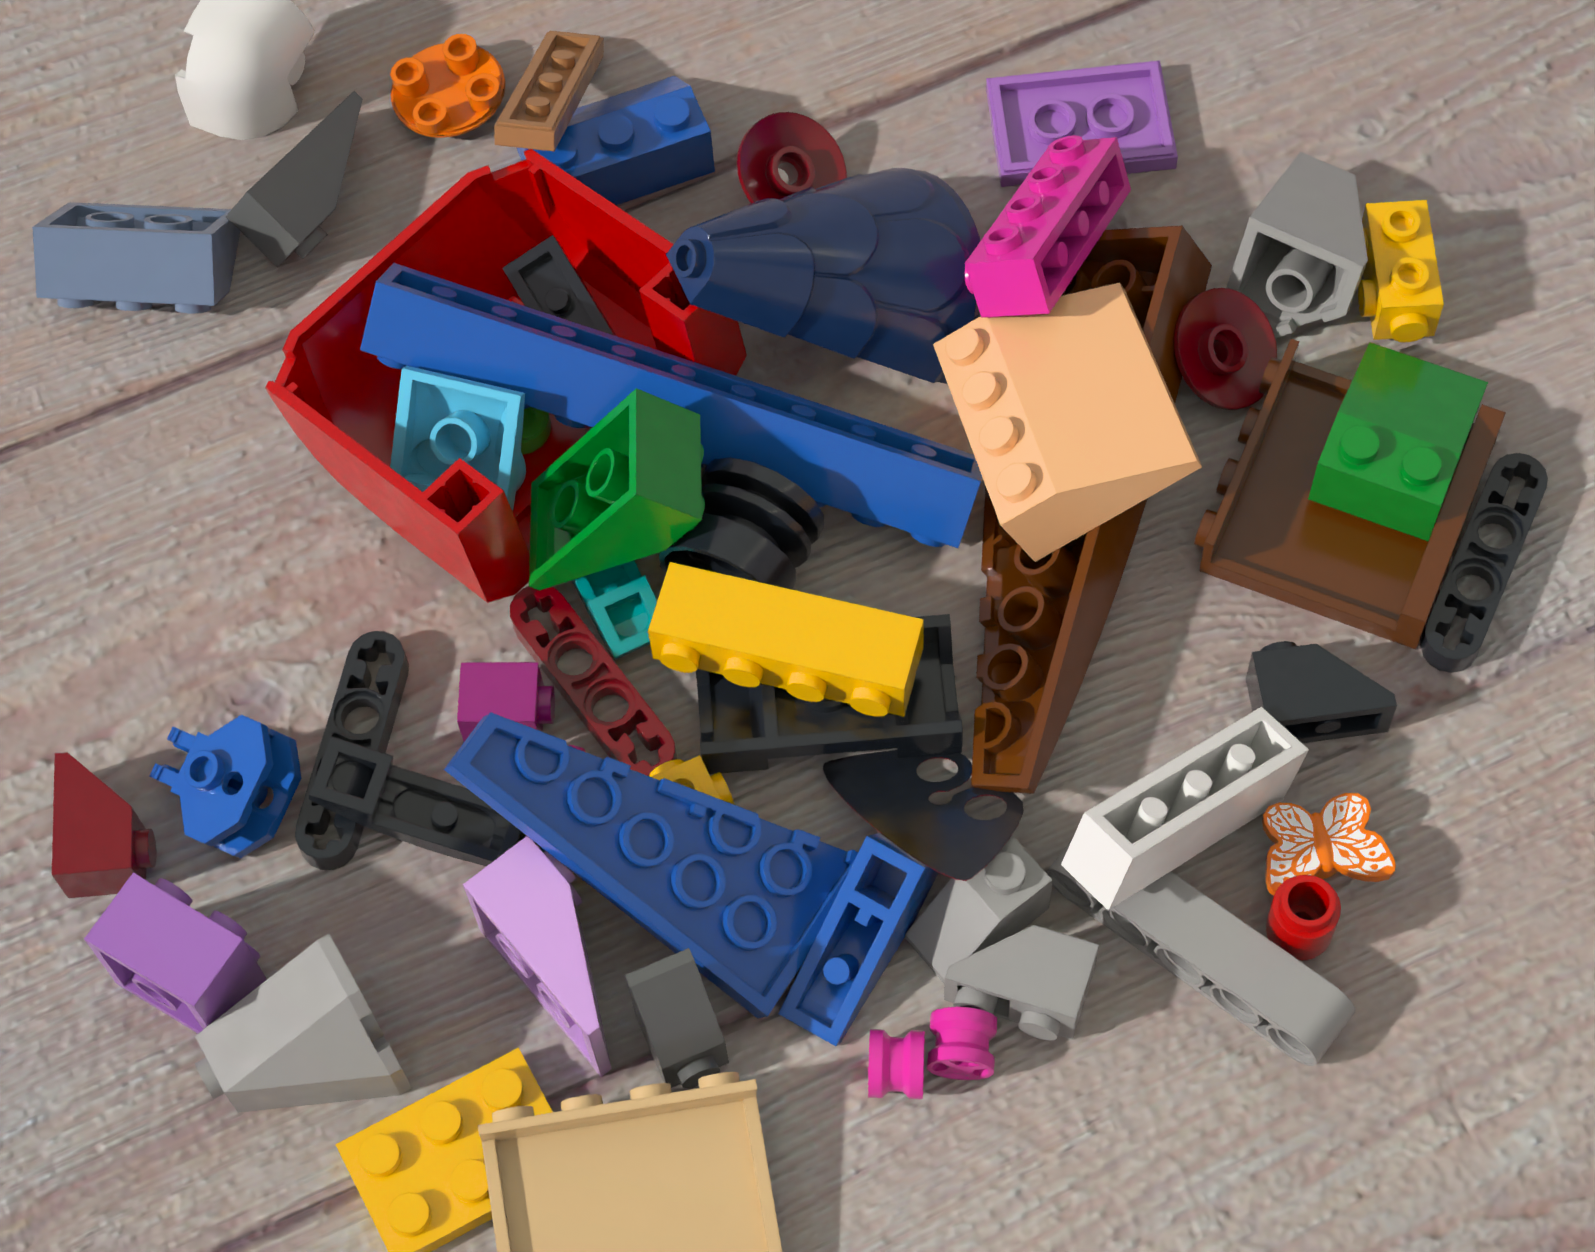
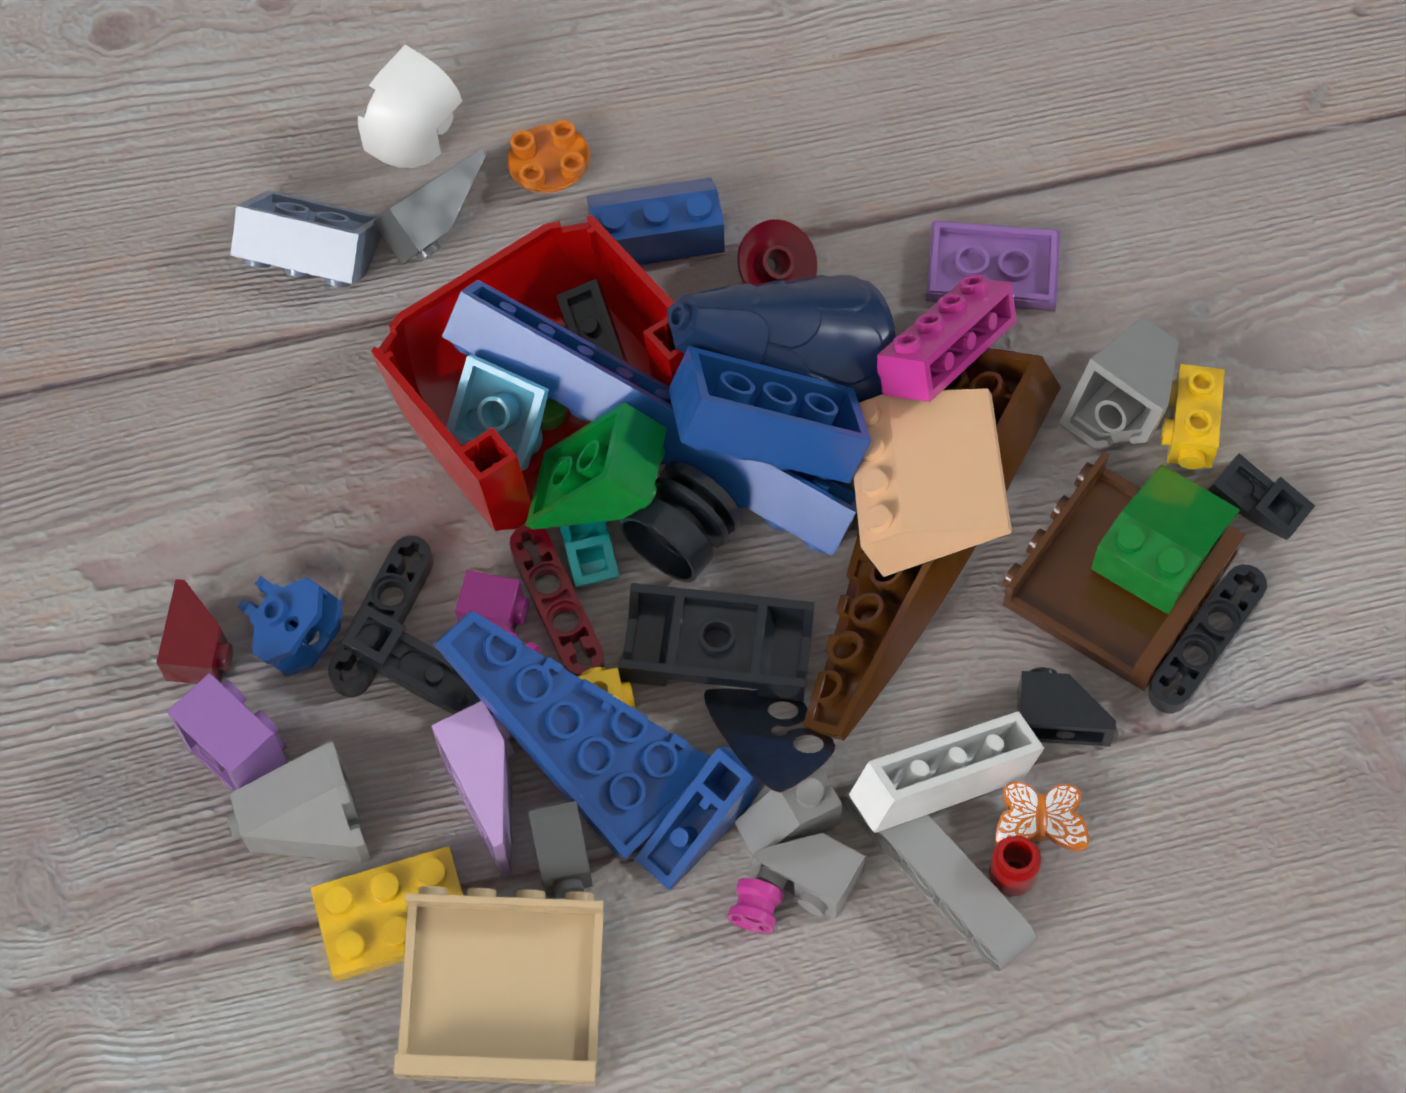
camera: 10 degrees right, 0 degrees up
medium nougat tile [494,30,604,152] -> none
yellow brick [648,562,924,717] -> none
dark pink wheel [868,1029,925,1099] -> none
dark red dish [1174,288,1277,410] -> none
none -> blue brick [668,346,872,483]
none -> black slope [1207,453,1315,540]

